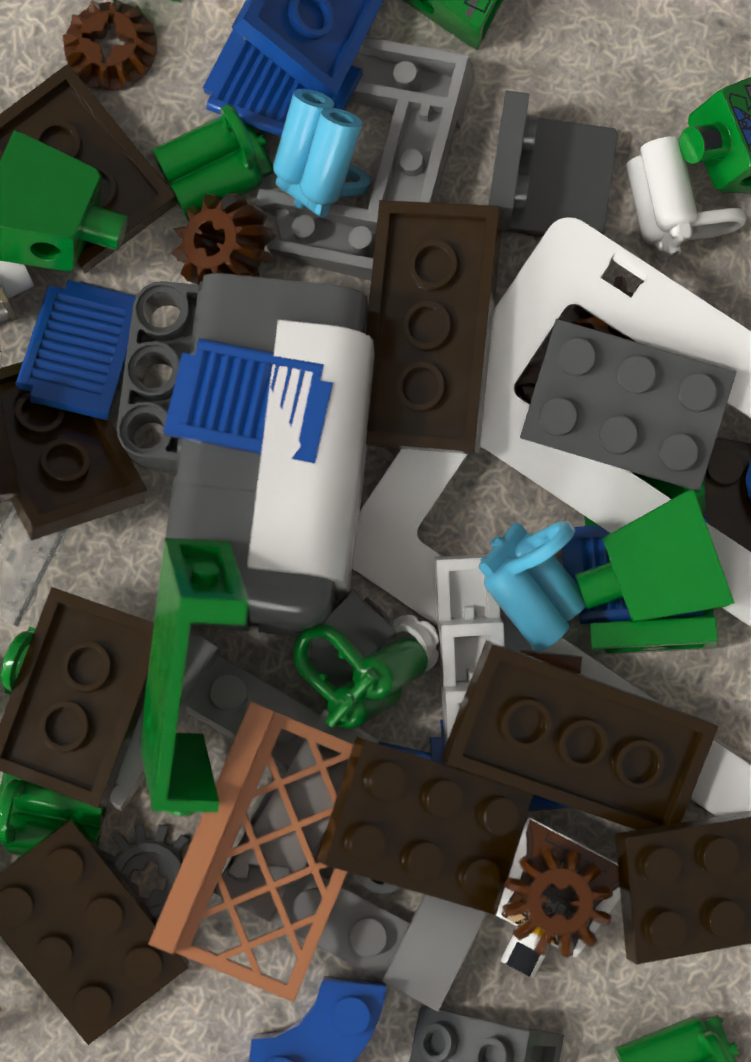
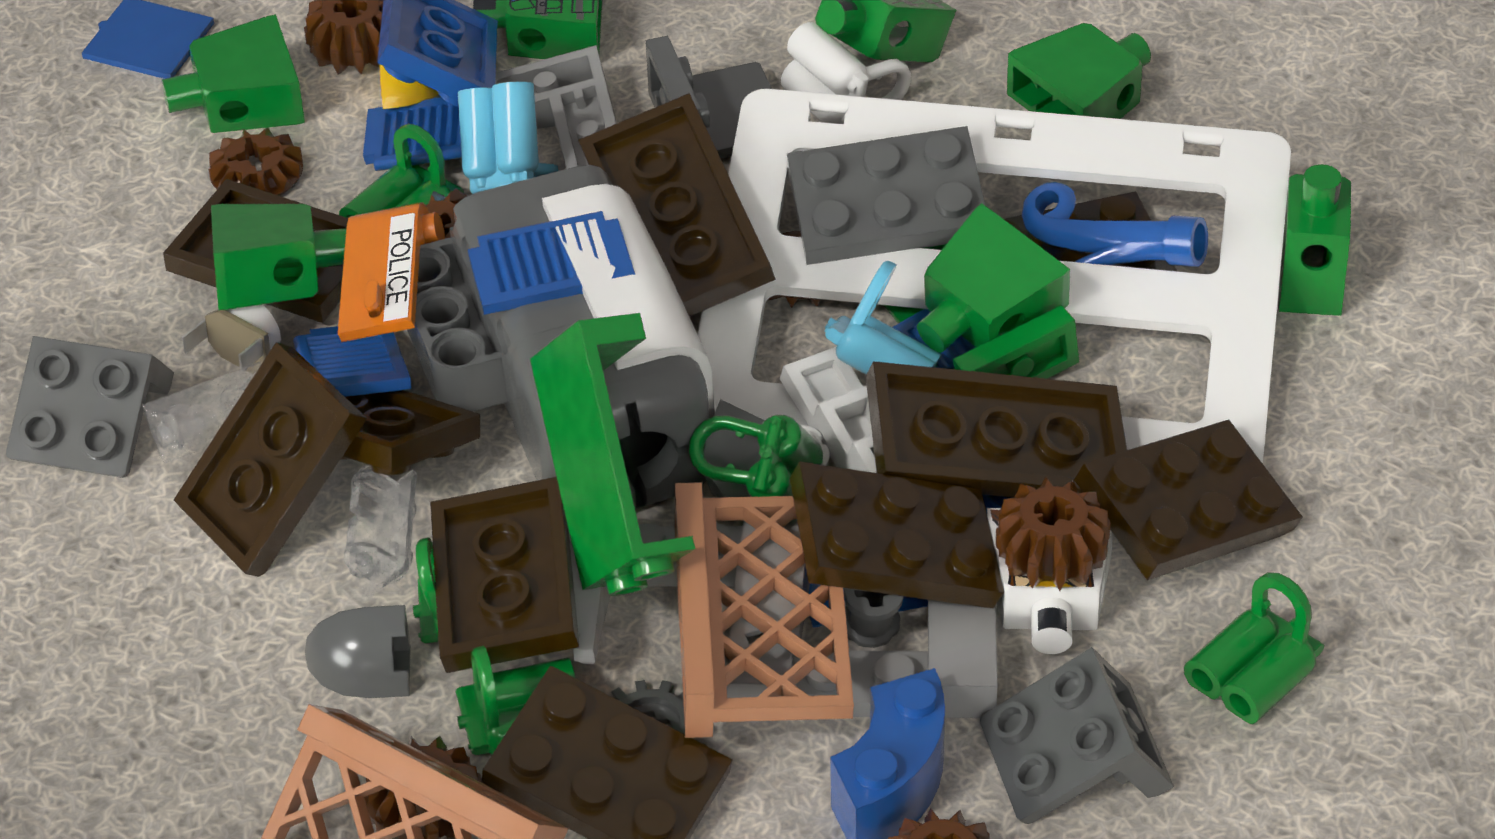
camera: 25 degrees left, 35 degrees down
none -> orange door [338,202,445,342]

